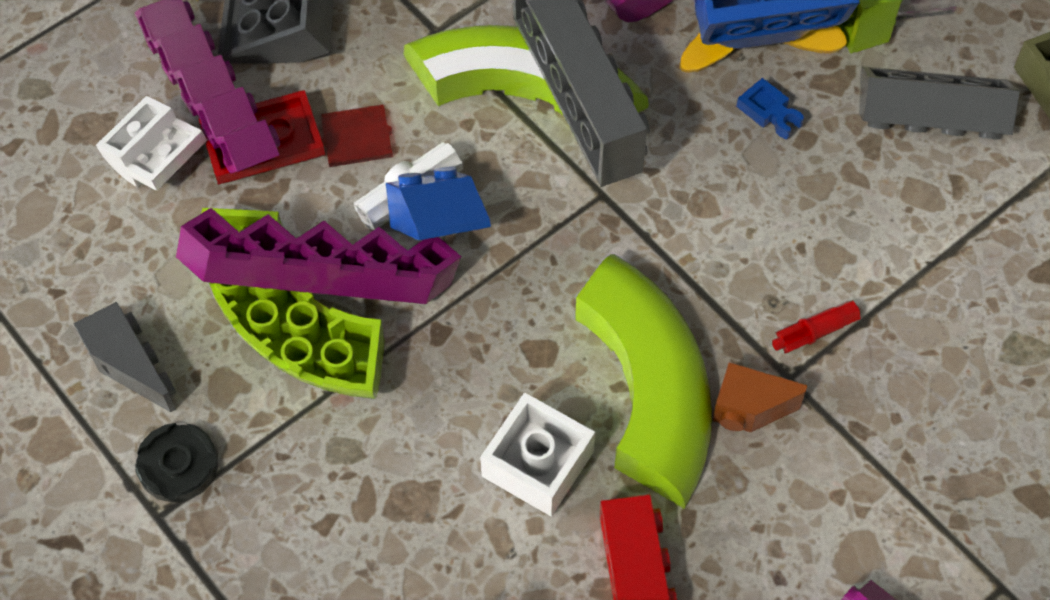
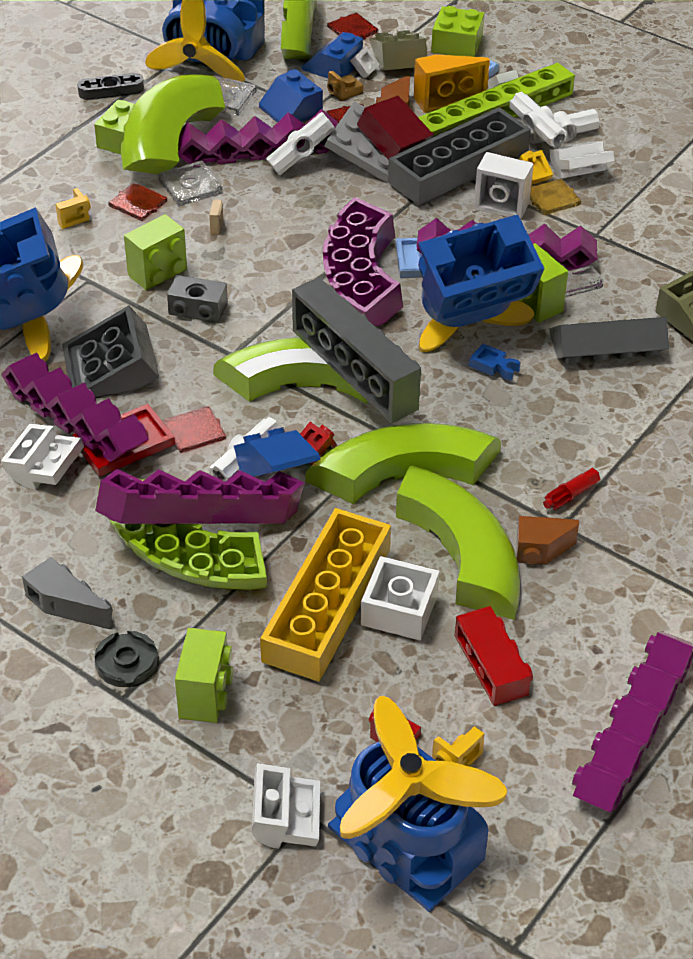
camera: 15 degrees left, 15 degrees down
none -> lime brick [175,627,234,723]
none -> yellow brick [260,508,391,682]
none -> red bracket [300,421,338,466]
none -> lime brick [305,423,501,504]

